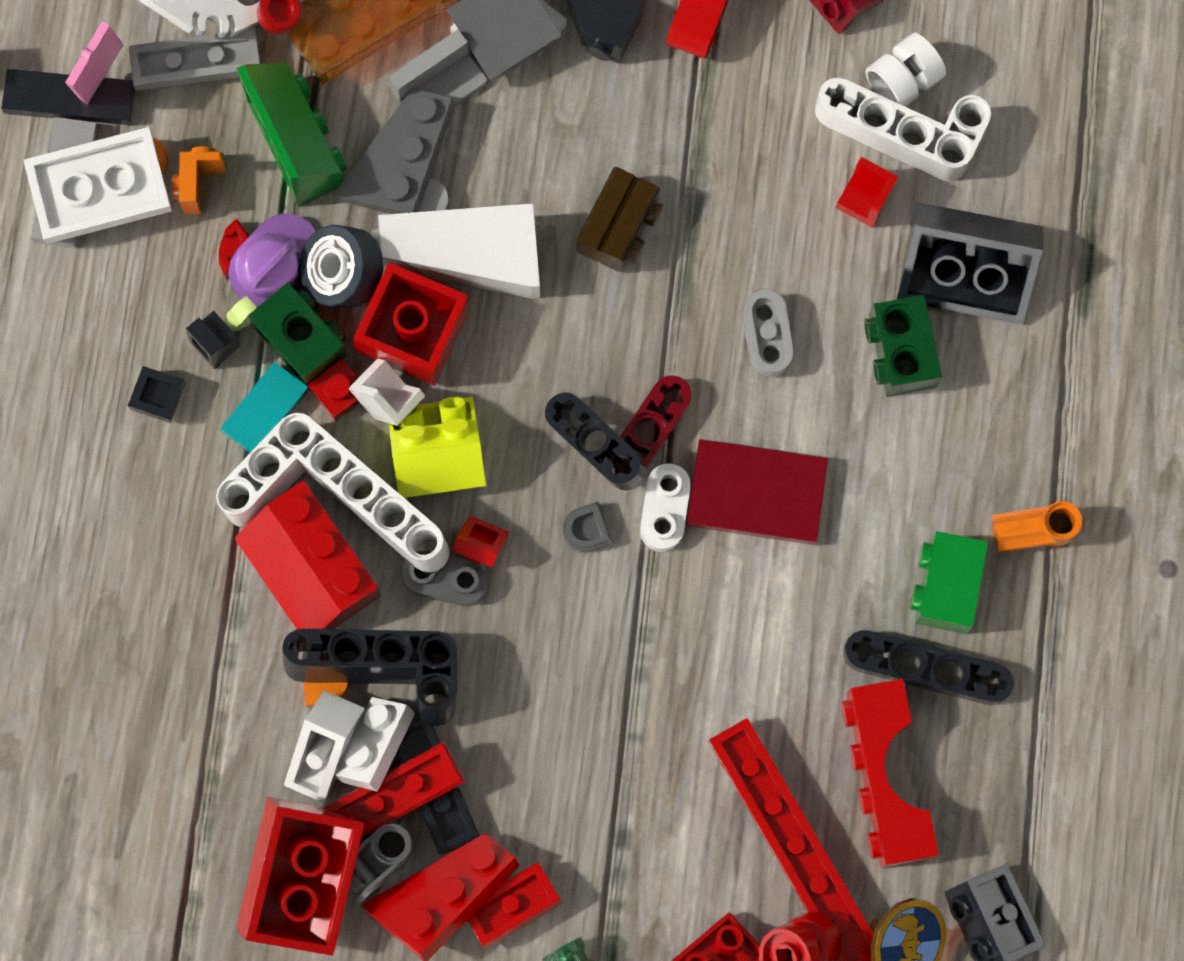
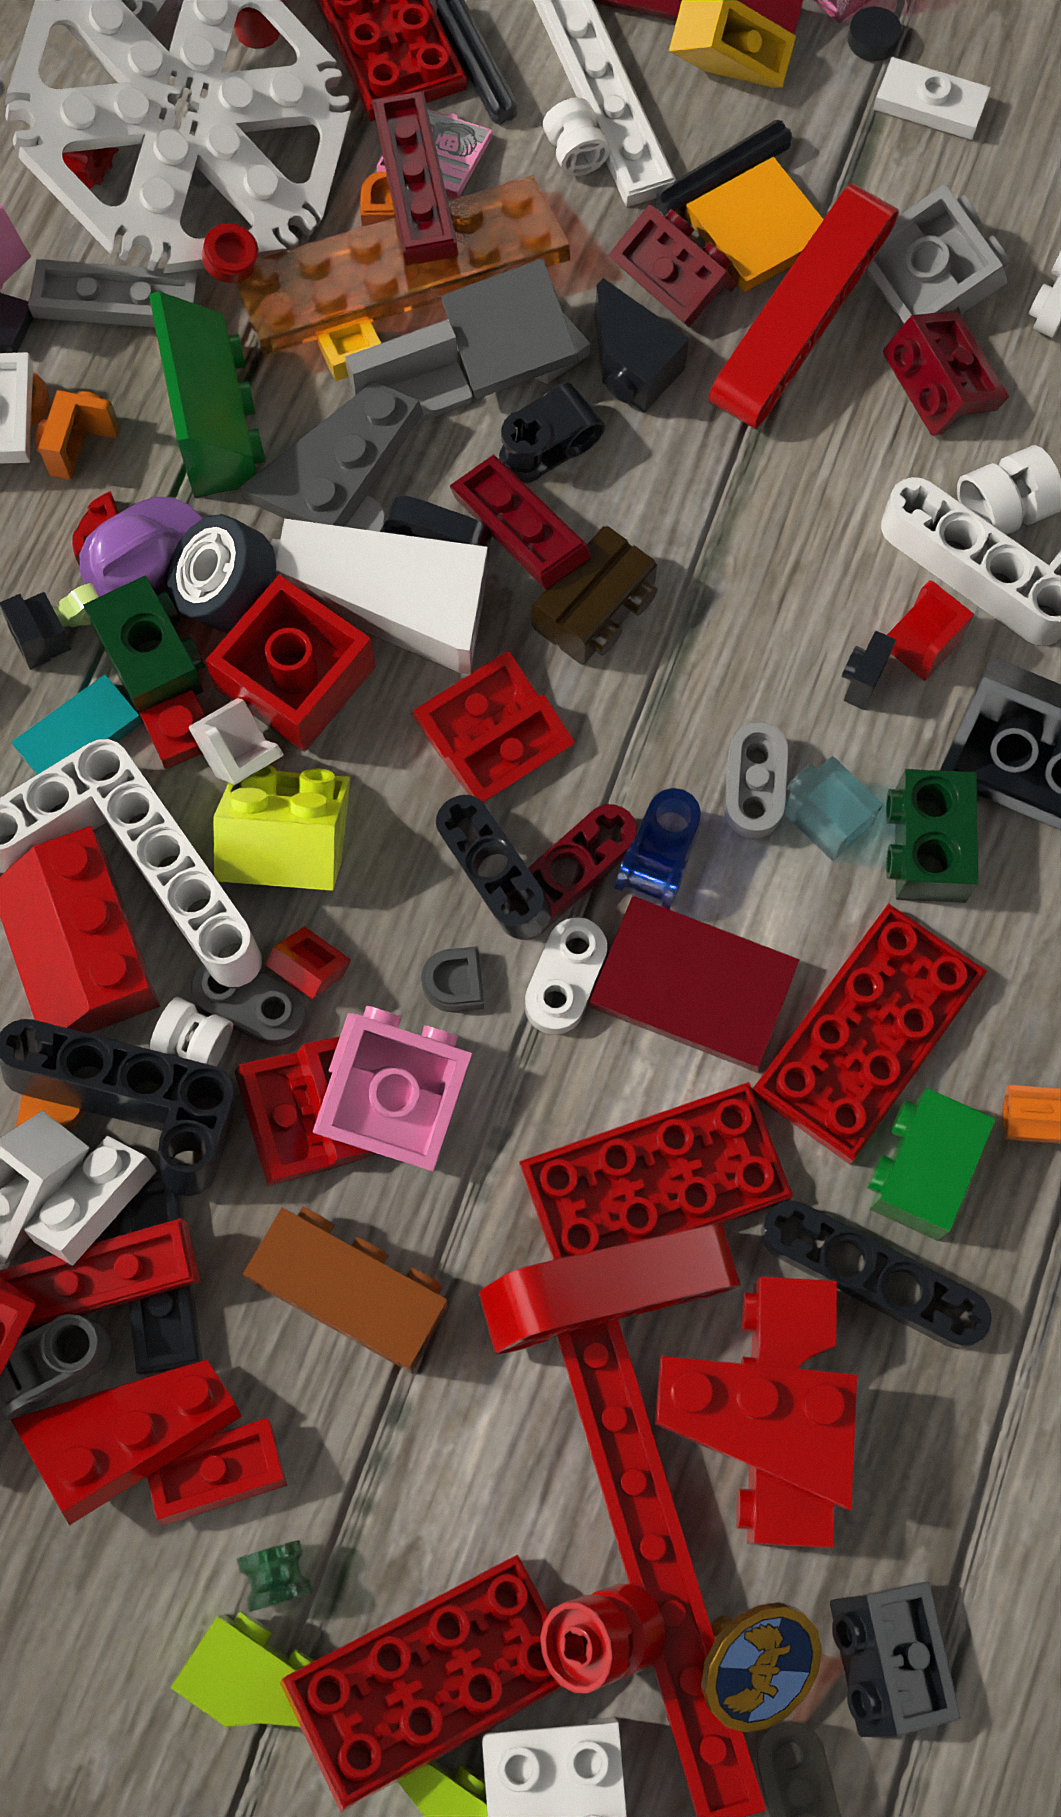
camera: 15 degrees right, 5 degrees down
none -> white wheel [150,997,233,1067]
none -> red slope [234,1036,377,1186]
none -> dark orange brick [243,1207,449,1374]
none -> bright pink plate [313,1006,472,1171]
none -> yellow plate [315,312,381,382]
none -> black beam [383,496,493,547]
none -> red slope [411,650,575,803]
none -> dark red tile [449,454,591,590]
none -> red beam [478,1224,741,1355]
none -> black piece [499,382,605,483]
none -> red tile [519,1082,794,1260]
none -> clear blue piece [614,788,701,909]
none -> red wing [655,1356,858,1511]
none -> red tile [752,903,988,1165]
none -> clear light blue brick [784,756,883,862]
none -> black plate [841,630,896,710]

